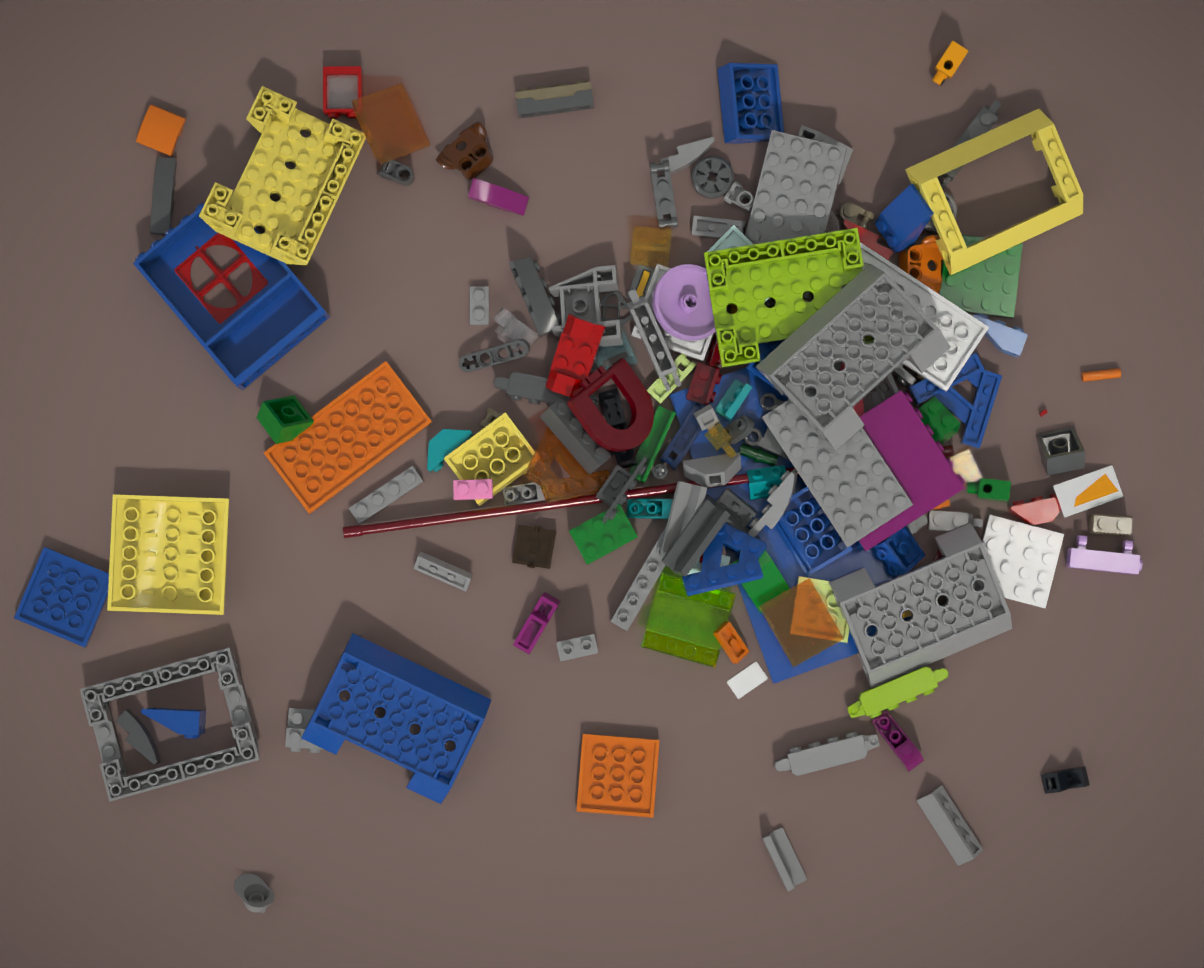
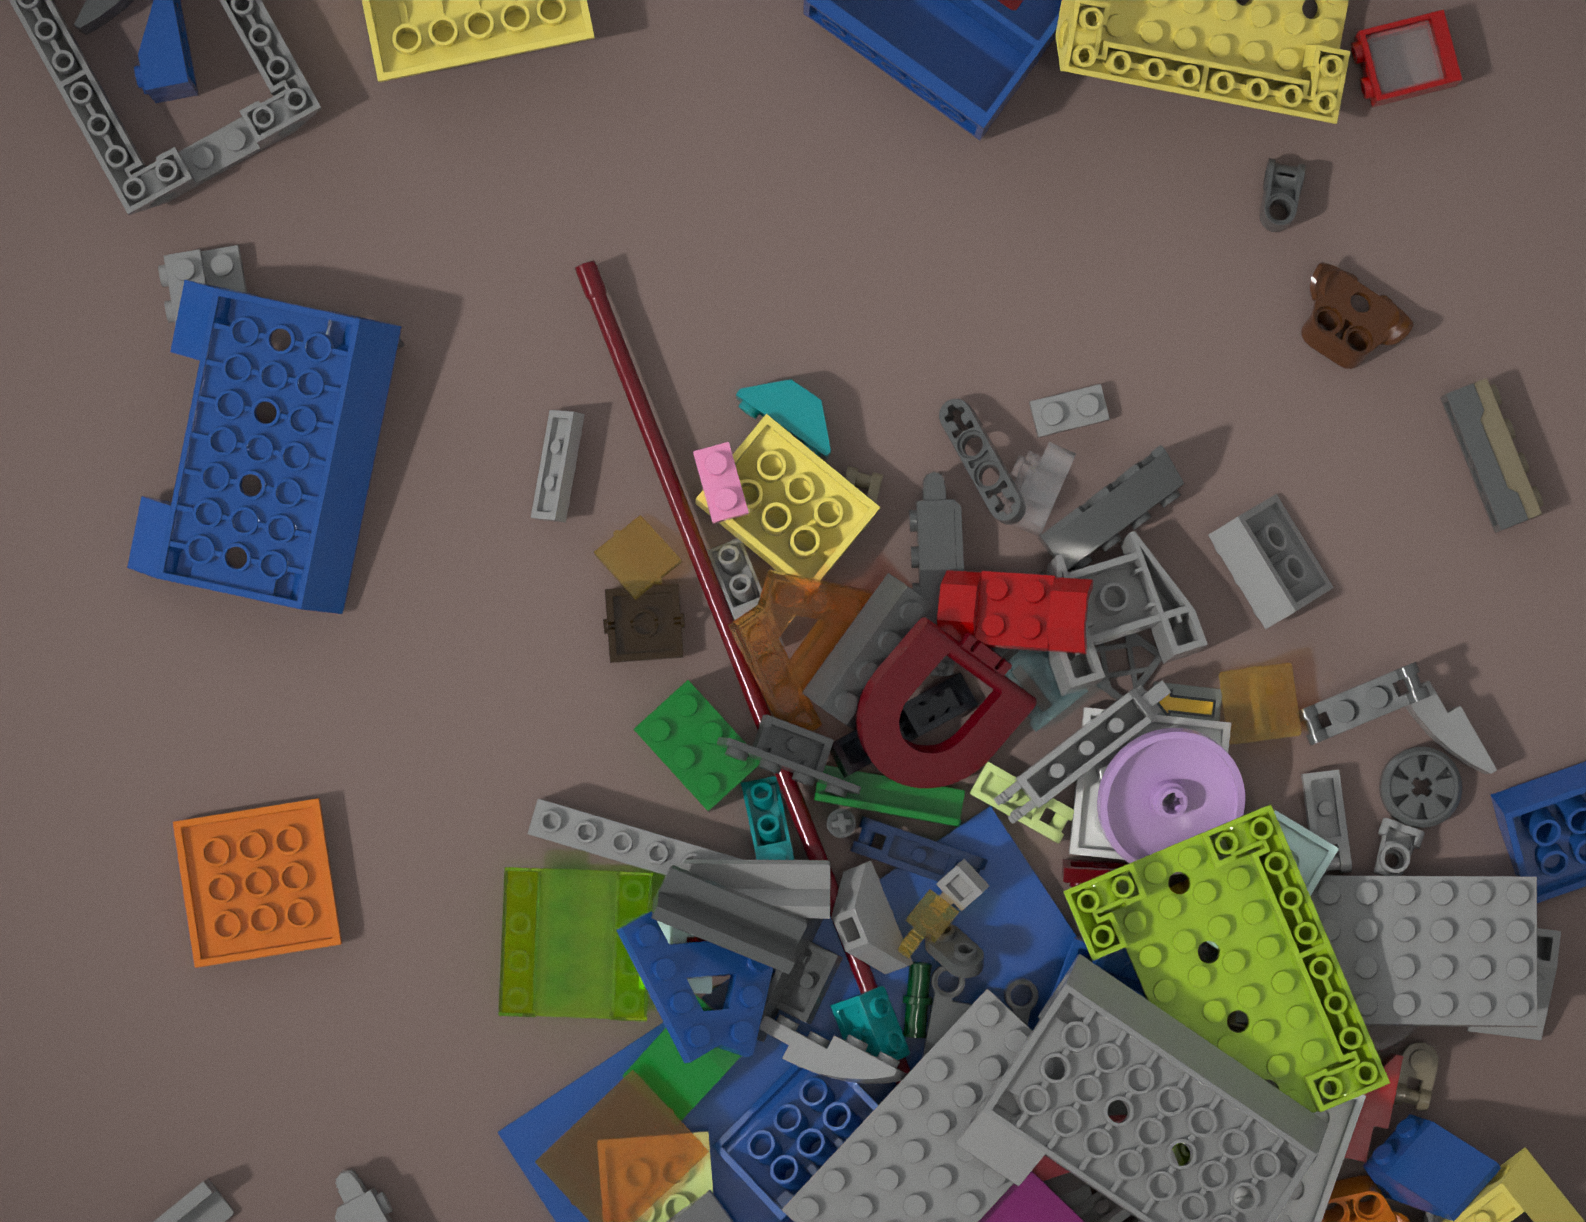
camera: 75 degrees right, 0 degrees up
green slope [256,395,314,444] -> none
orange plate [264,361,432,514] -> none
light grey plate [349,466,423,524] -> none
clear orange piece [352,83,430,164] -> none
magenta slope [468,178,529,216] -> none
magenta slope [513,592,561,654] -> none
light grey panel [556,634,598,661] -> none
dark red bracket [686,362,722,406] -> none
orange plate [713,621,750,664] -> none
teal bracket [715,379,753,421] -> none
white sticker [727,662,768,699] -> none
none -> clear yellow piece [594,515,682,600]
none -> light grey slope [1208,494,1334,629]

